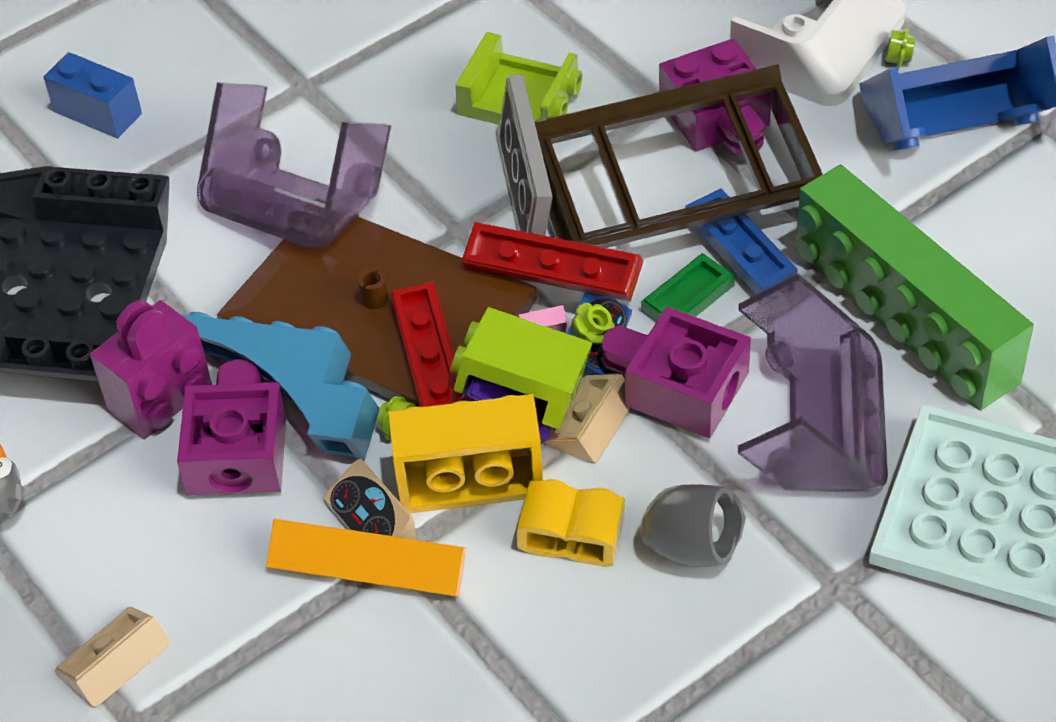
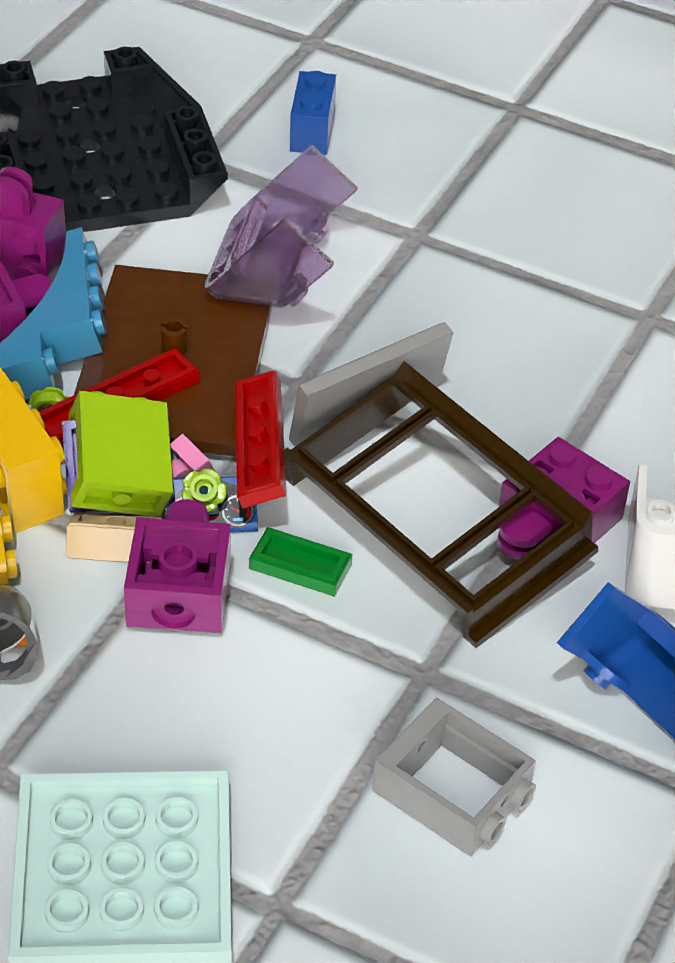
camera: 60 degrees right, 5 degrees down
lime panel [455,32,583,125] -> none
blue plate [685,188,798,299] -> none
clear purple windscreen [738,273,888,493] -> none
bright green brick [795,164,1034,411] -> none
none -> light grey window [372,697,536,856]

